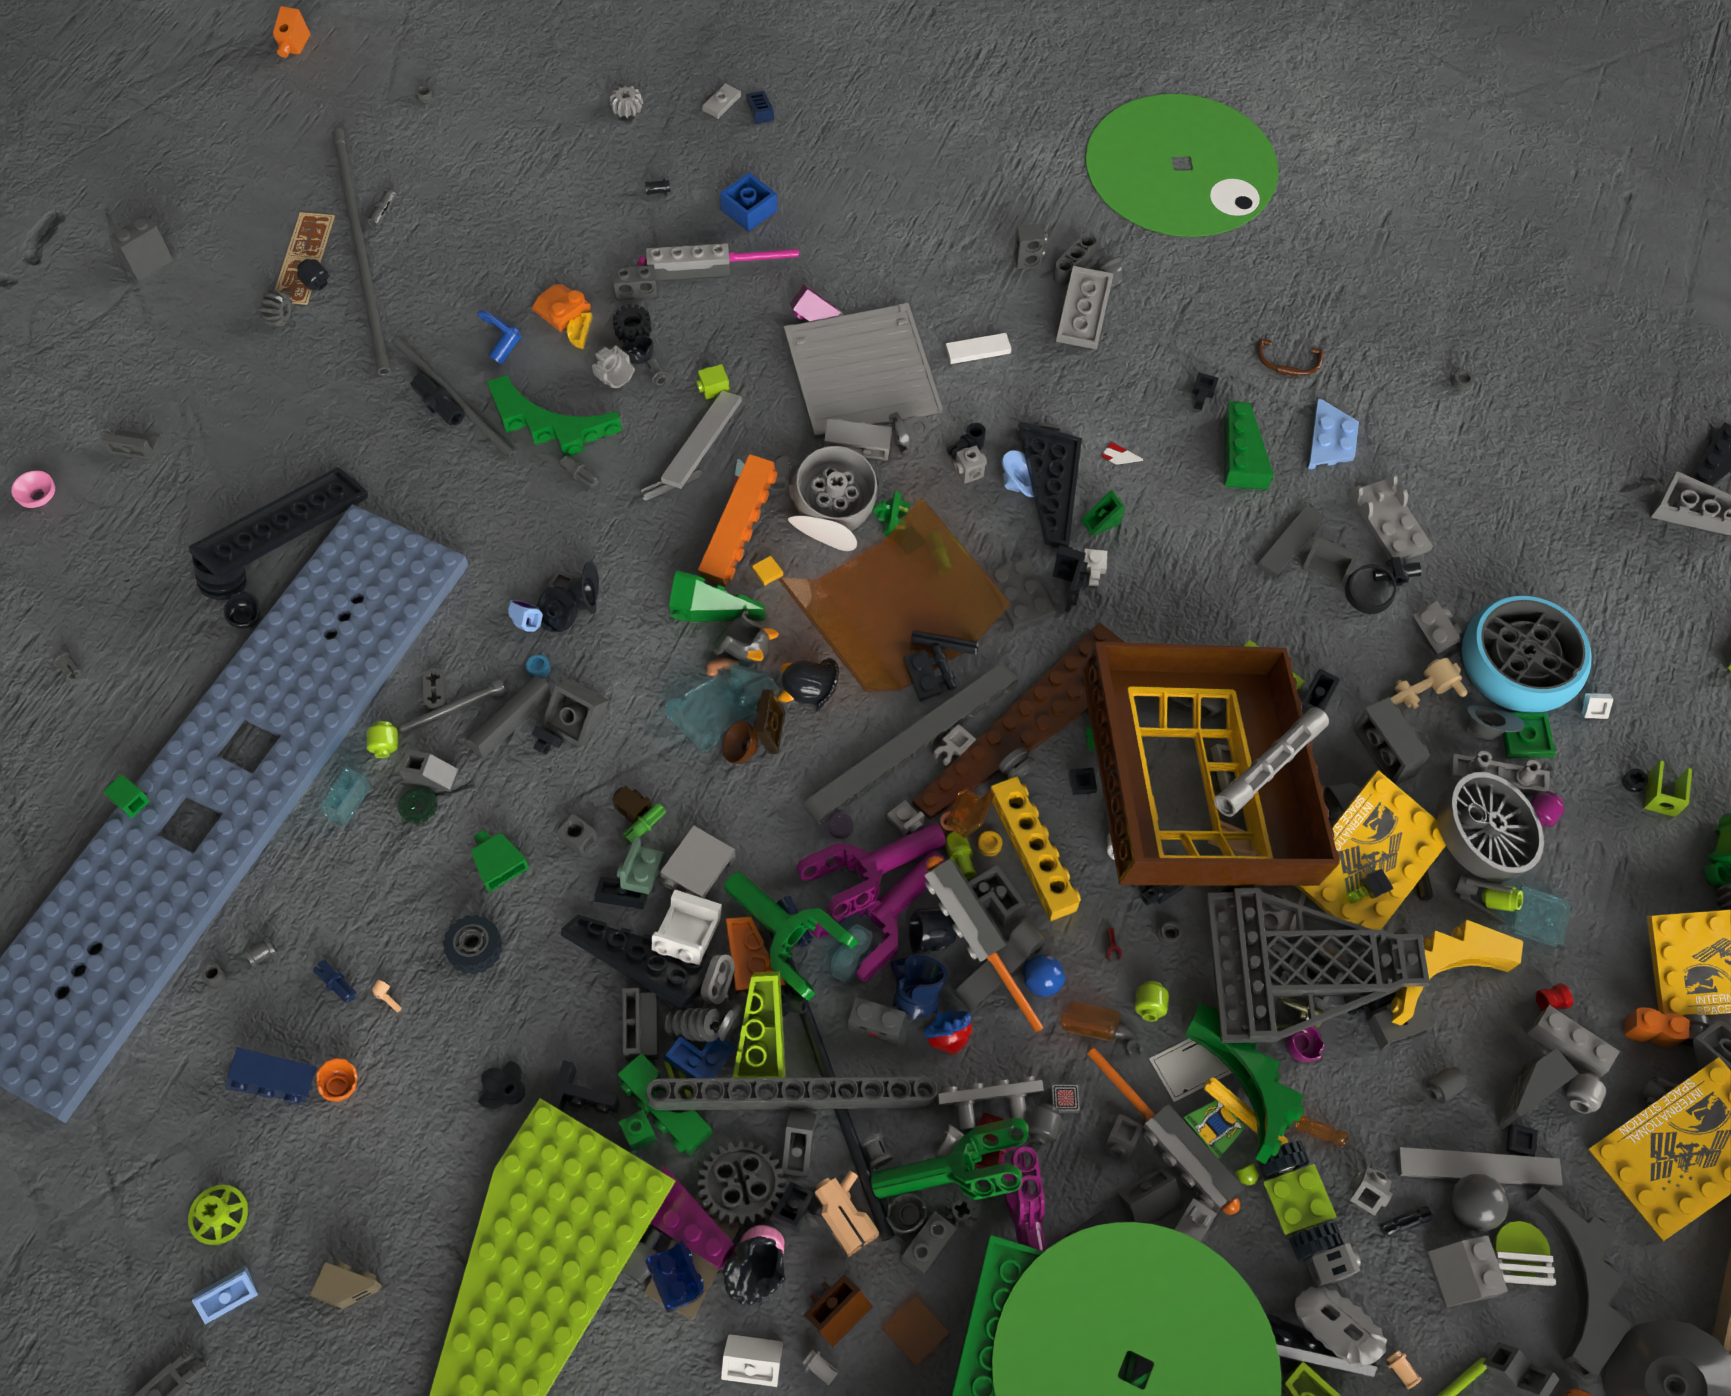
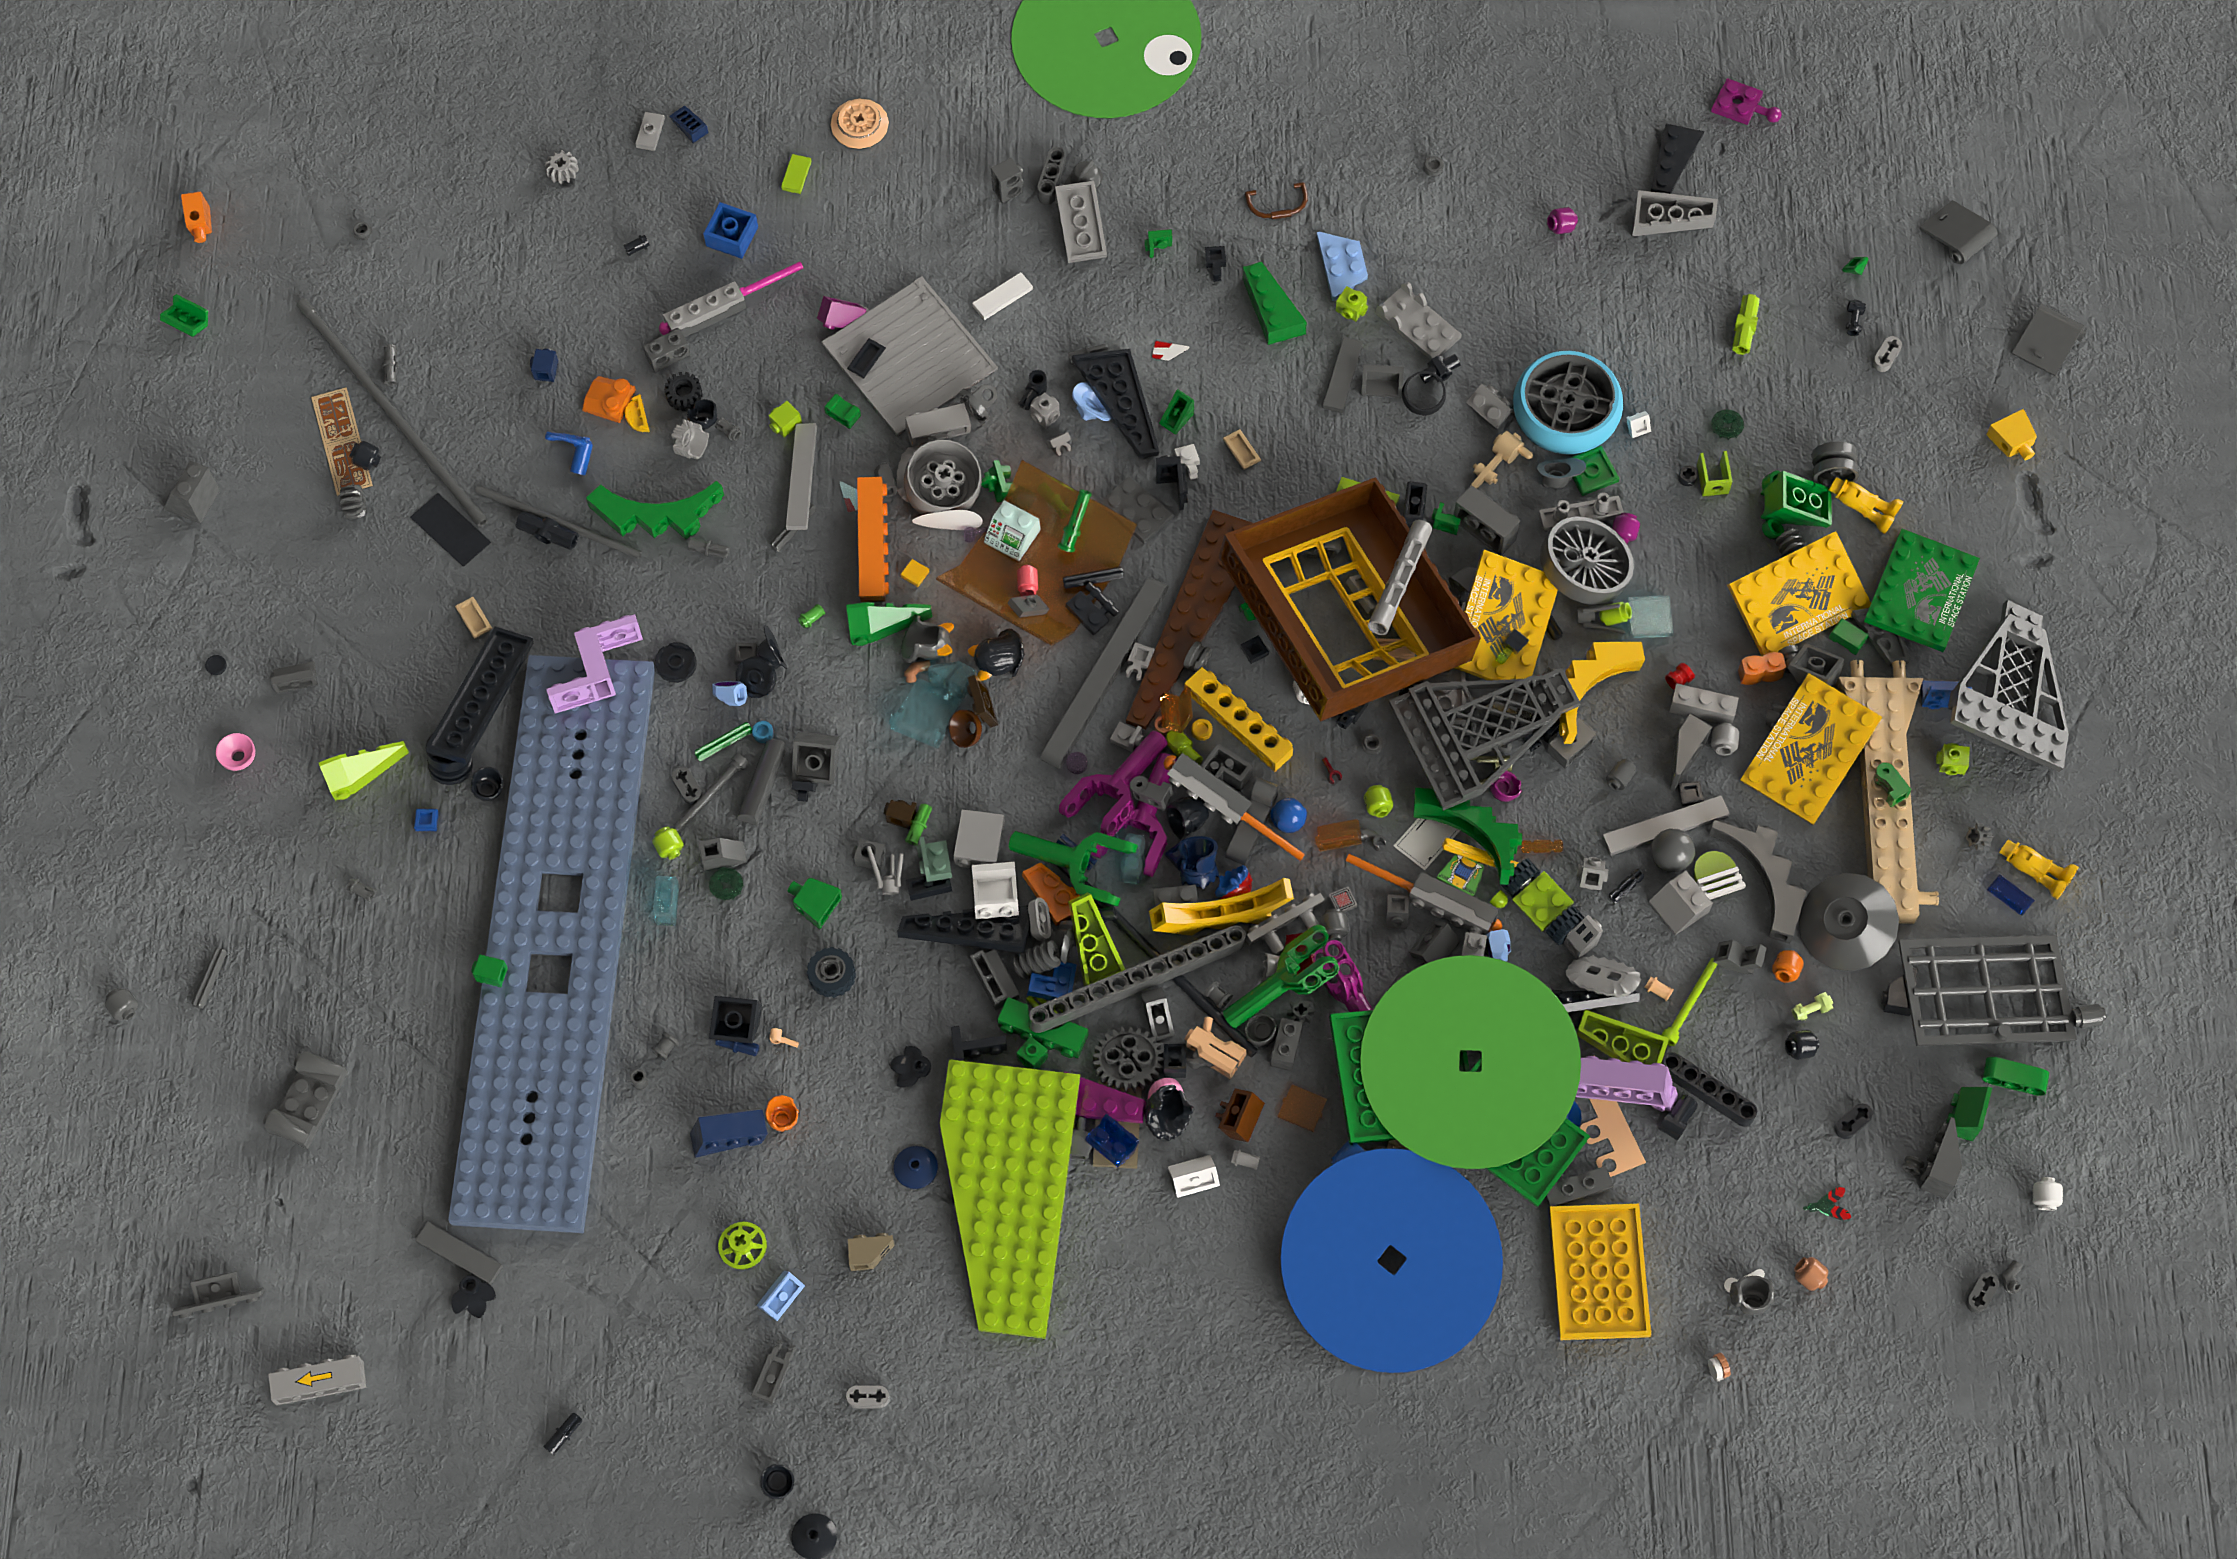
camera: 20 degrees left, 5 degrees up
none -> green bracket [160,294,208,337]
none -> black piece [205,655,227,675]
none -> wedge [318,741,409,801]
none -> black sticker [410,493,491,567]
none -> blue tile [414,809,438,831]
none -> tan tile [455,597,492,639]
none -> dark blue brick [530,348,559,382]
none -> lavender bracket [546,614,643,713]
none -> black tile [655,642,697,683]
none -> axle [694,722,752,761]
none -> black slope [709,996,762,1044]
none -> lime tile [781,154,812,194]
none -> bright green pin [798,604,825,628]
none -> green piece [824,393,861,429]
none -> light nougat piece [830,99,889,149]
none -> black tile [847,338,886,379]
none -> light grey plant [867,846,903,895]
none -> dark blue dish [894,1146,938,1189]
none -> clear purple hand [964,526,989,543]
none -> light aqua slope [984,500,1041,561]
none -> dark grey plate [1008,595,1049,618]
none -> coral brick [1017,565,1038,596]
none -> light grey tile [1046,432,1071,456]
none -> green pin [1057,489,1092,552]
none -> dark grey leg [1130,776,1173,810]
none -> green bracket [1144,229,1172,258]
none -> yellow arch [1149,878,1294,936]
none -> tan tile [1223,429,1261,470]
none -> lime brick [1336,286,1368,322]
none -> green bracket [1431,502,1461,535]
none -> light blue rock [1486,929,1511,962]
none -> magenta head [1547,207,1578,234]
none -> clear green gear [1711,409,1744,440]

